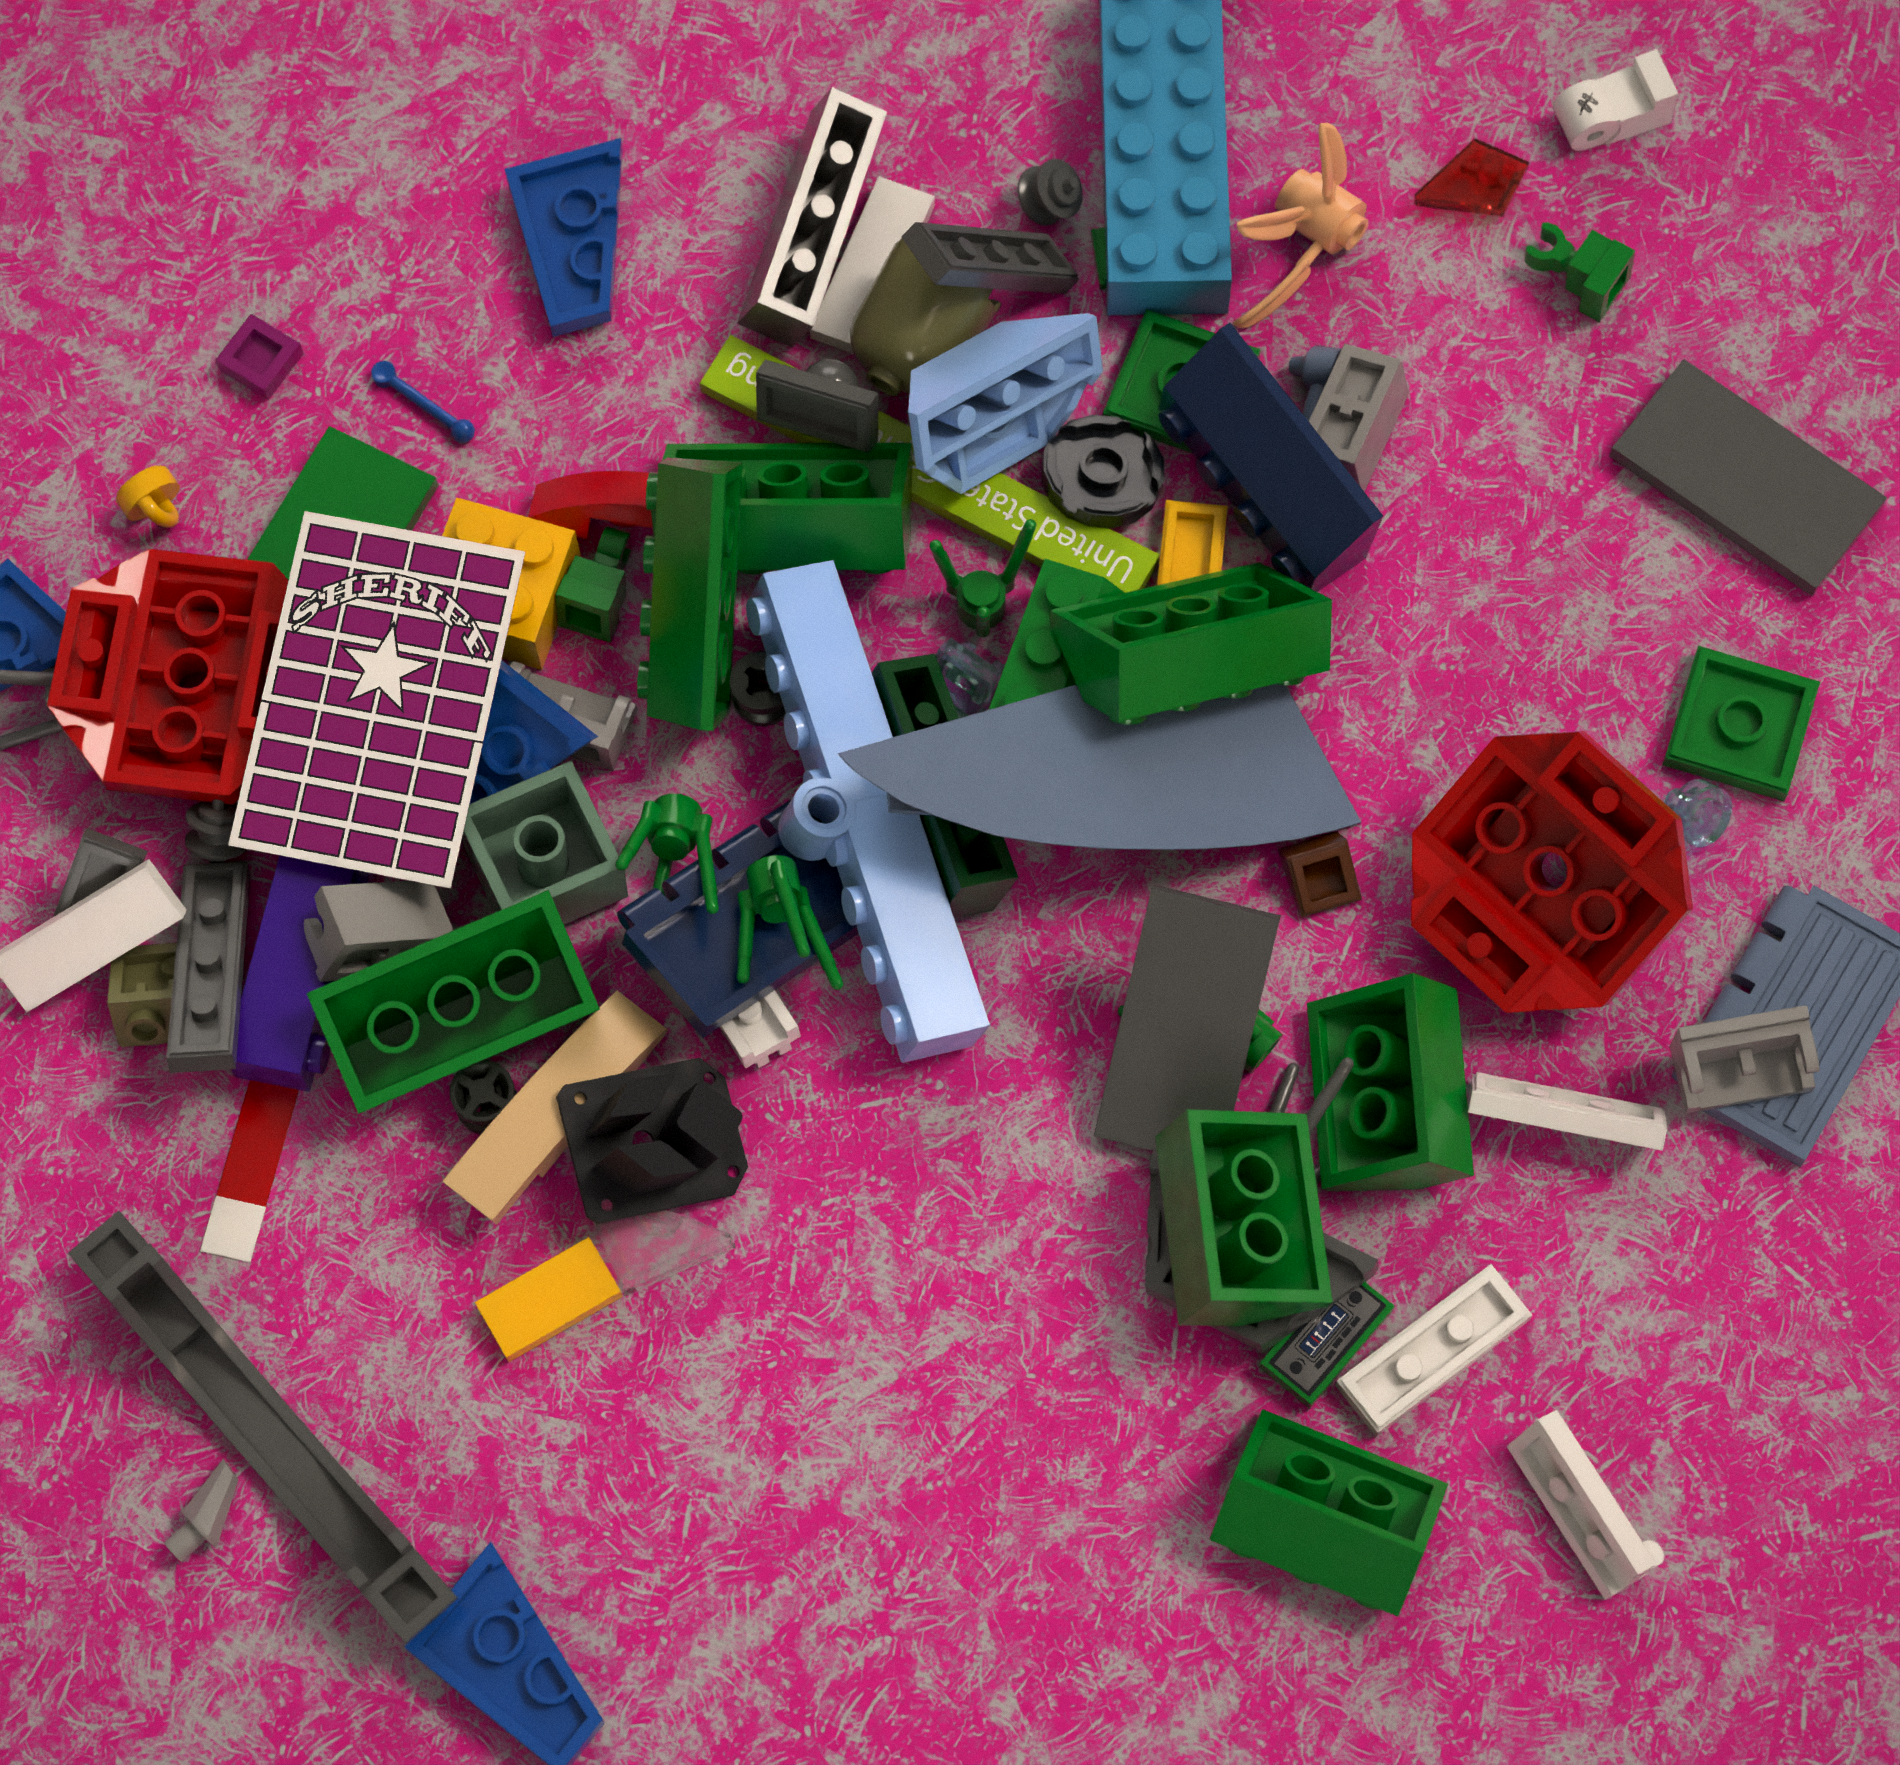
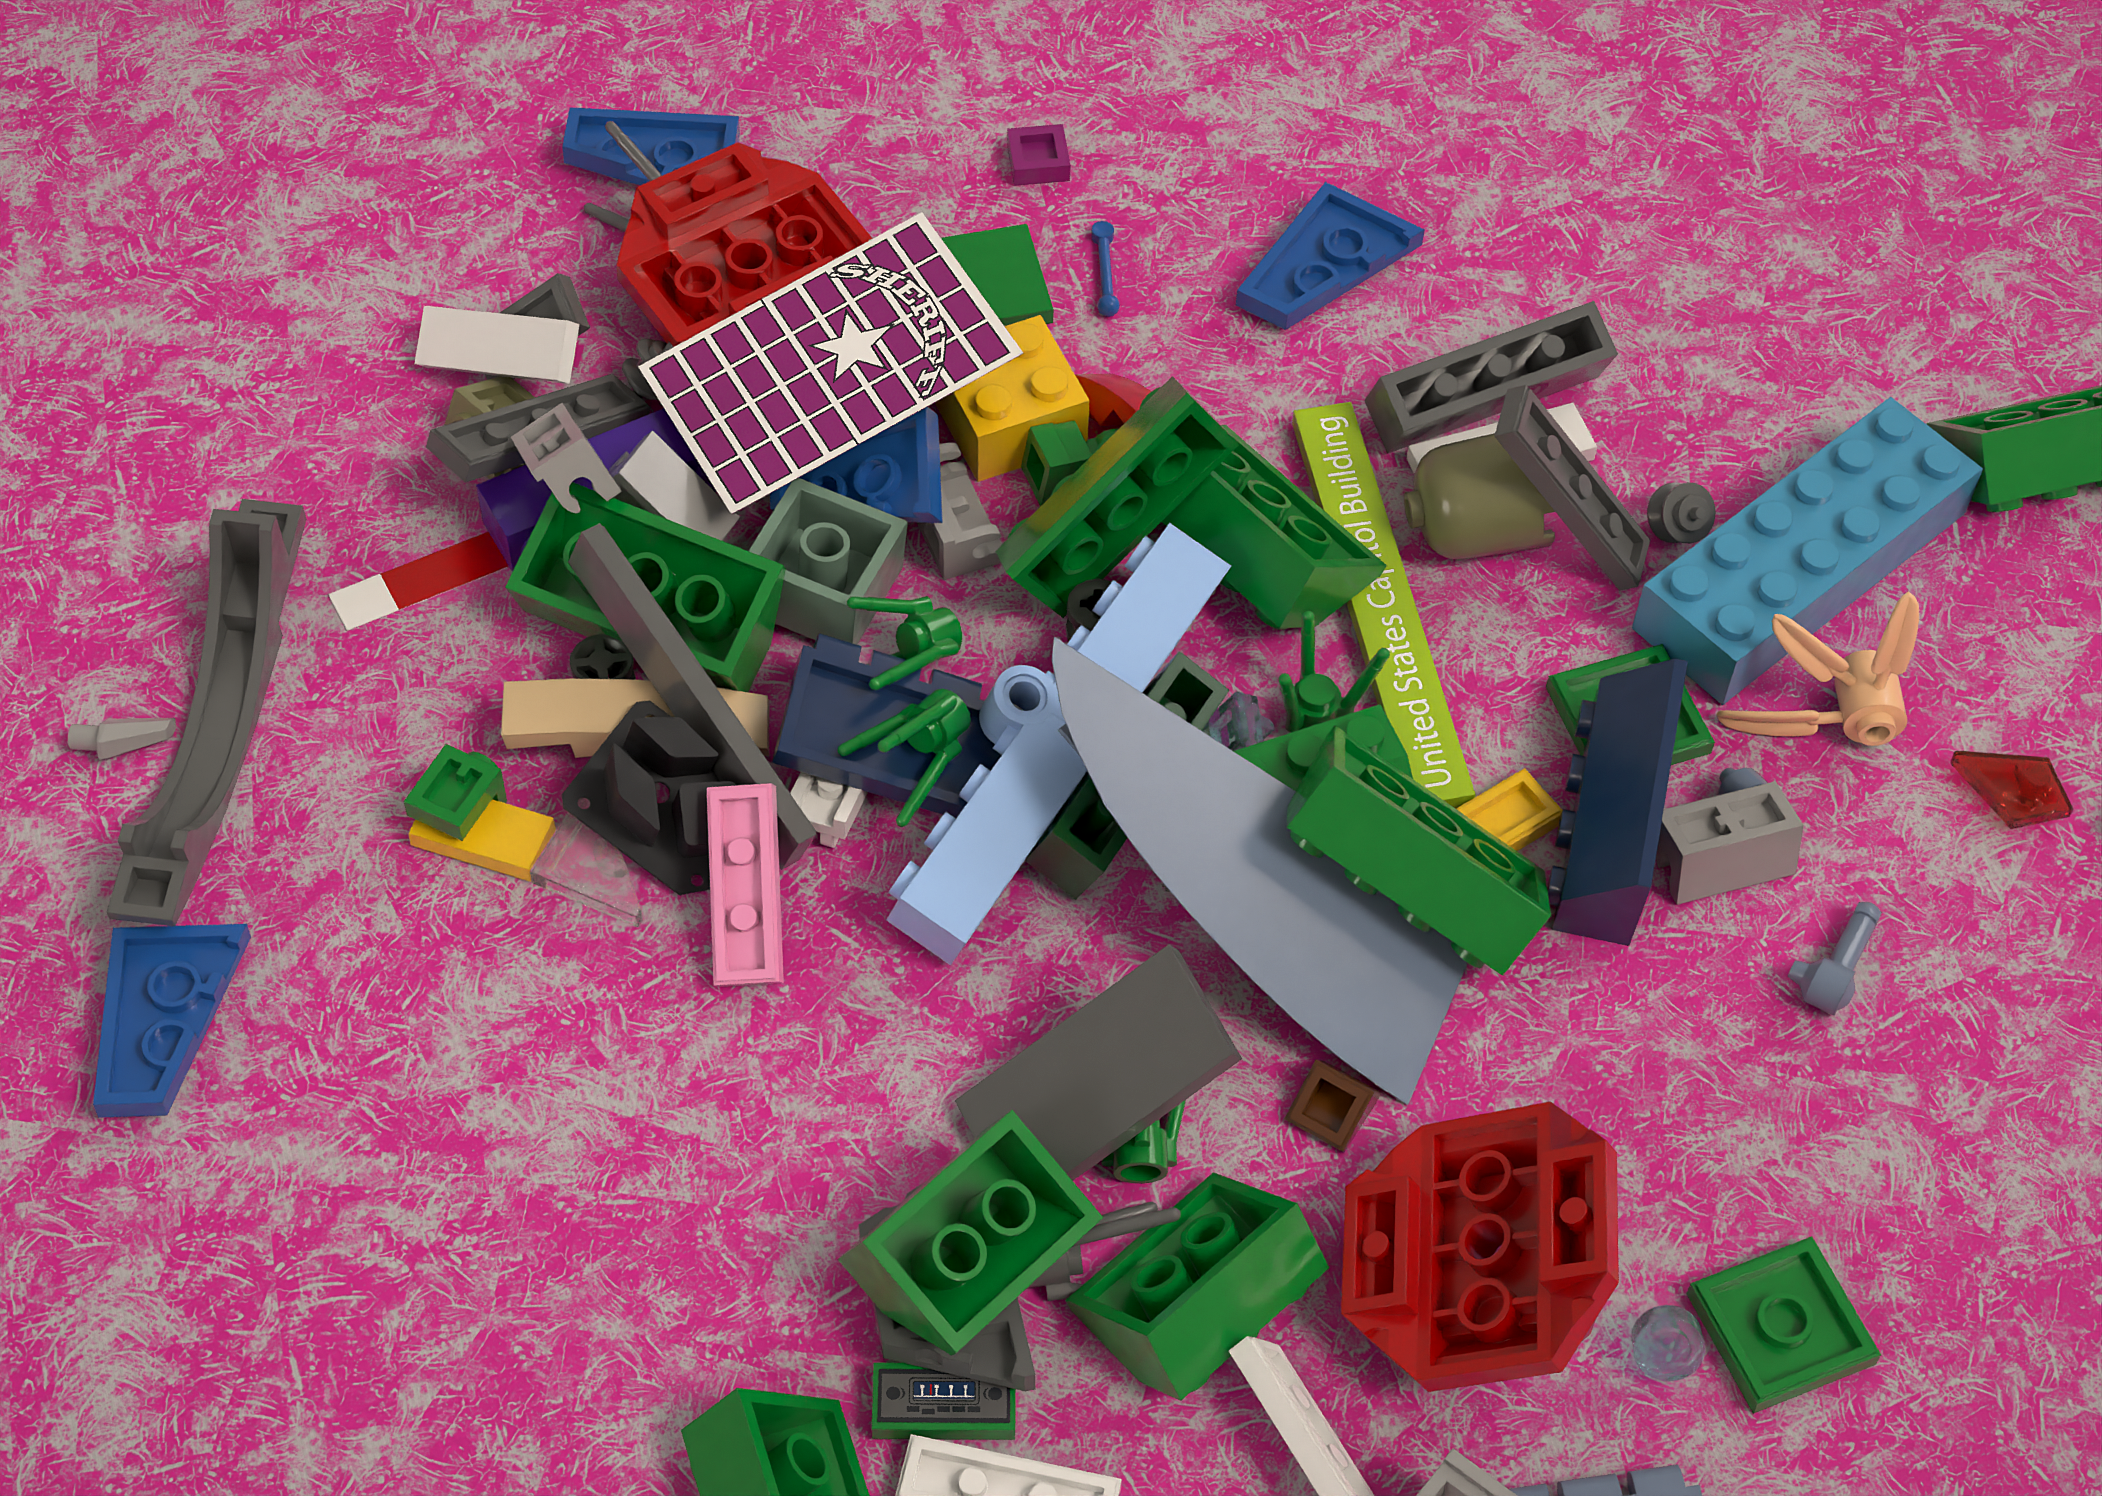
camera: 45 degrees right, 15 degrees down
yellow tile [116,465,180,528] -> none
dark grey tile [756,359,879,453] -> none
light blue wedge [908,313,1103,494] -> none
black tile [1041,415,1164,528] -> none
green piece [1524,222,1635,323] -> none
dark grey tile [1610,359,1887,597] -> none
none -> green bracket [404,744,507,841]
none -> light grey hinge [511,403,622,513]
none -> dark grey tile [568,523,817,870]
none -> bright pink tile [707,783,784,987]
none -> sand blue piece [1788,902,1882,1015]

